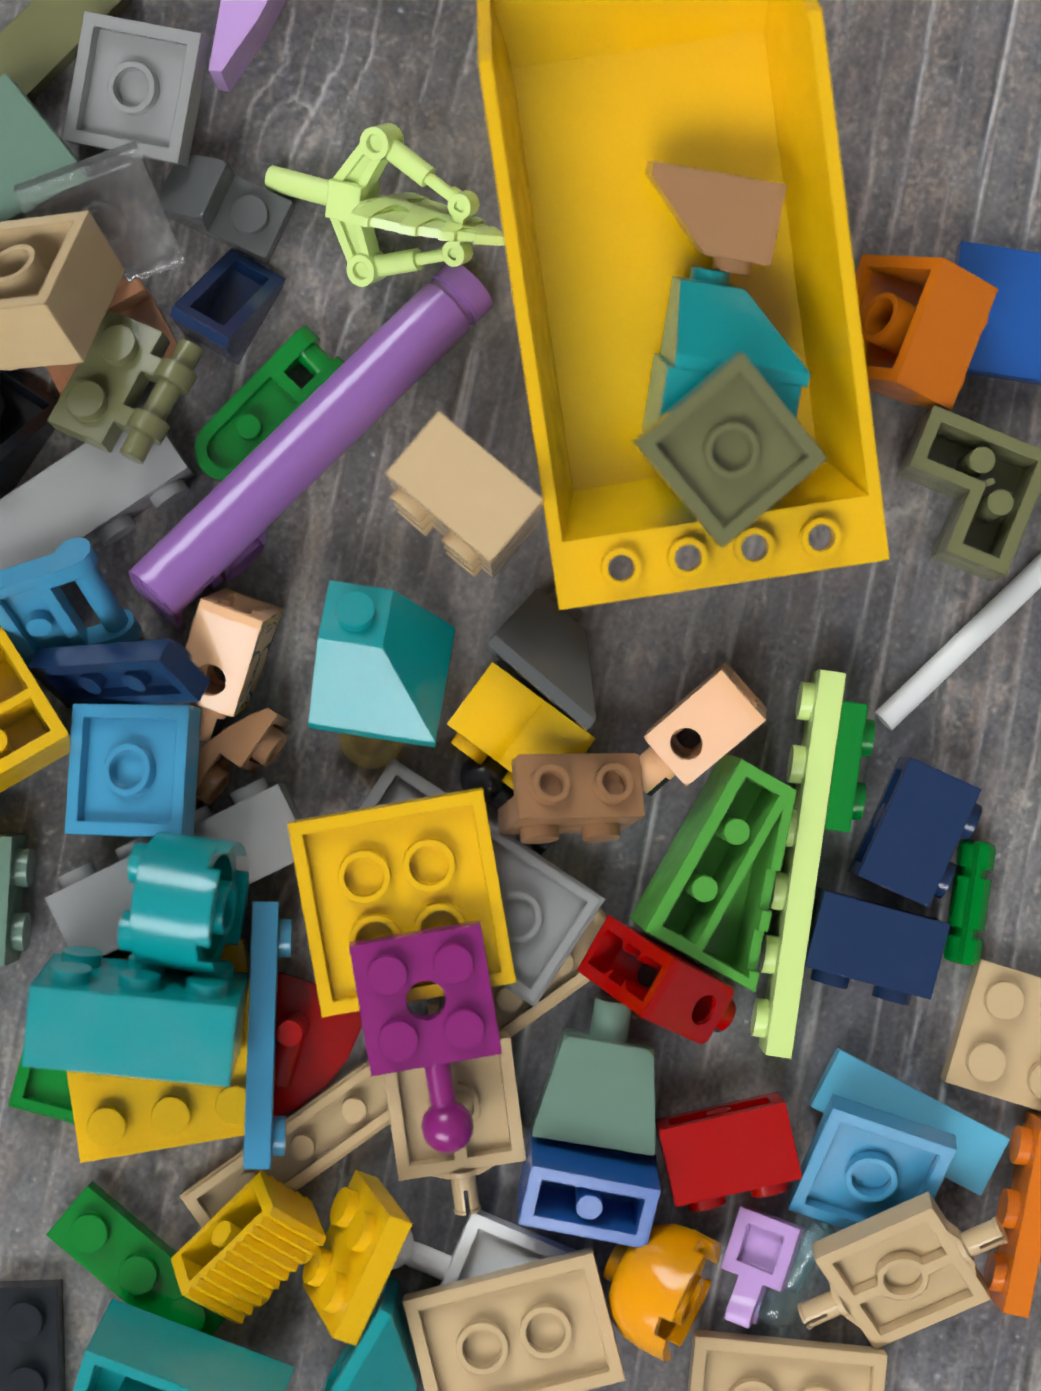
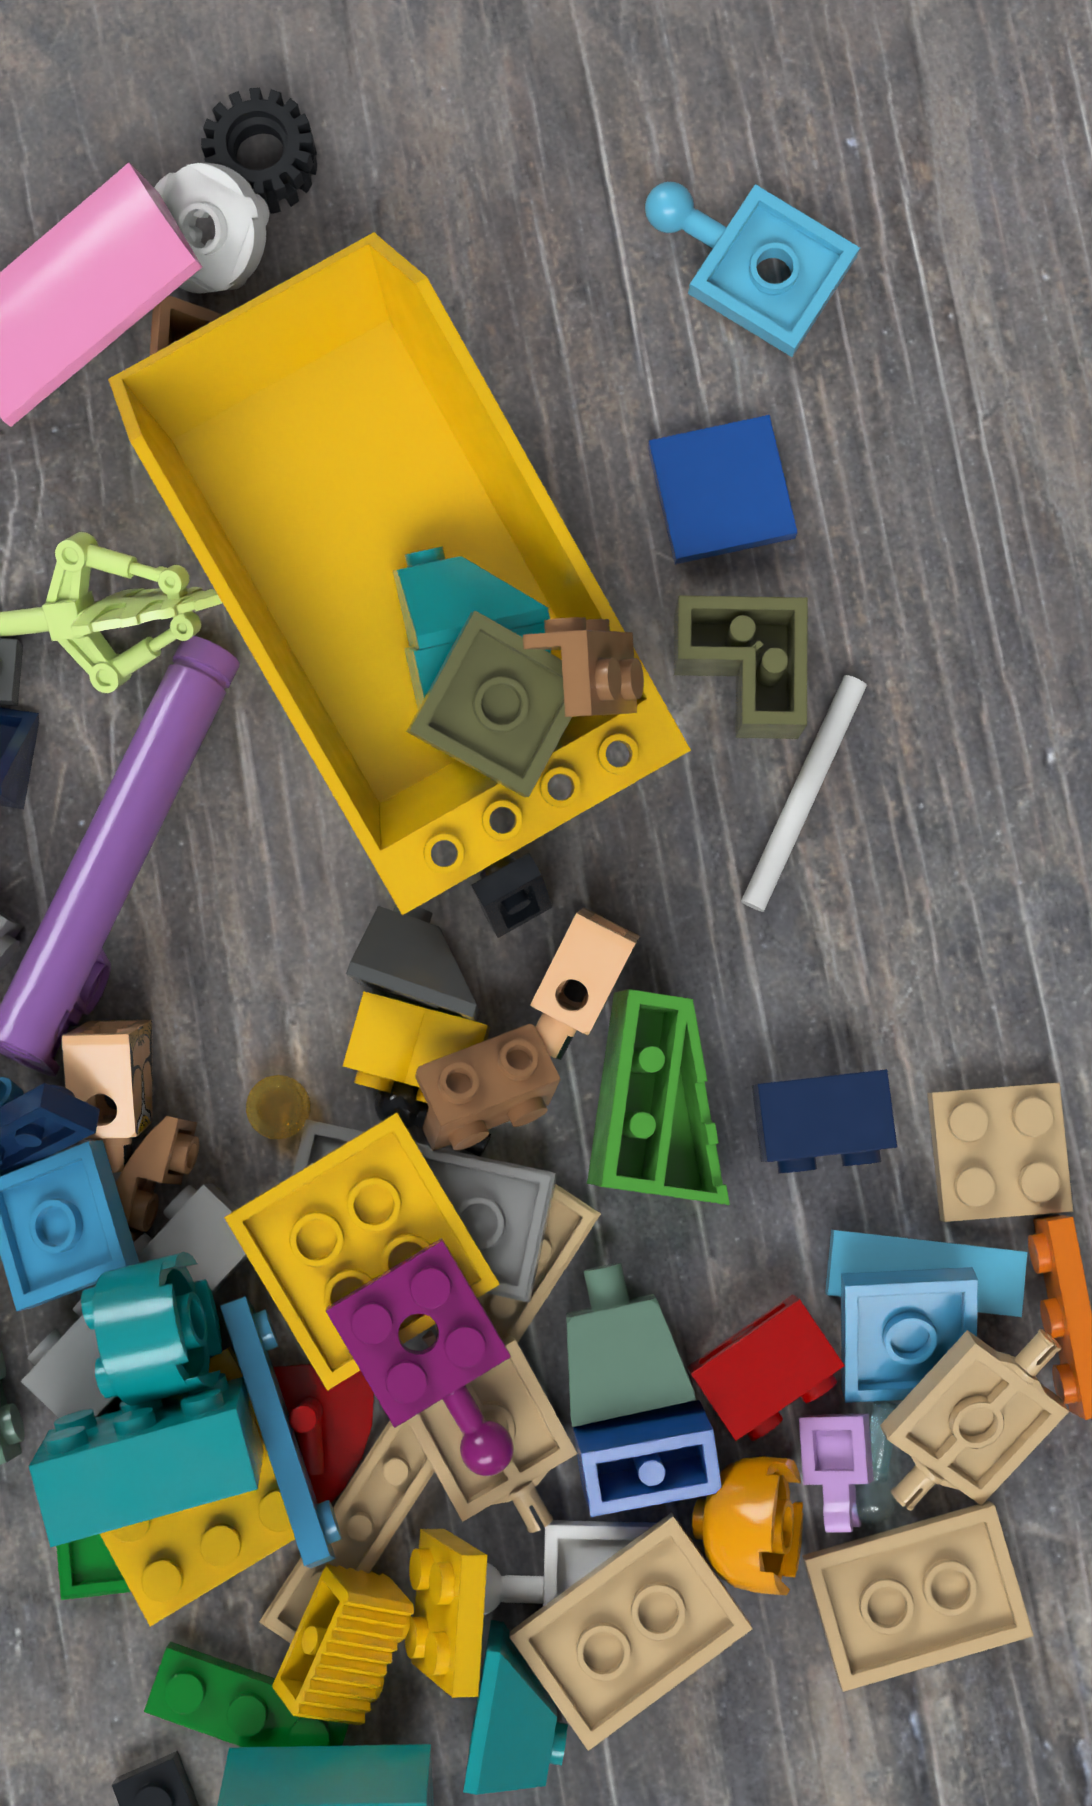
camera: 20 degrees left, 5 degrees down
green plate [194,325,344,482] -> none
teal slope [308,580,455,748] -> none
tan brick [385,411,544,578] -> none
red torso [577,915,736,1045] -> none
medium nougat slope [645,160,786,275] -> none
yellowish green plate [750,669,846,1059] -> none
green plate [824,701,875,833] -> none
dark blue brick [848,757,982,907] -> none
orange slope [855,254,998,411] -> none
green axle [943,839,996,965] -> none
none -> black plate [471,853,552,938]
none -> medium nougat bracket [523,617,644,717]

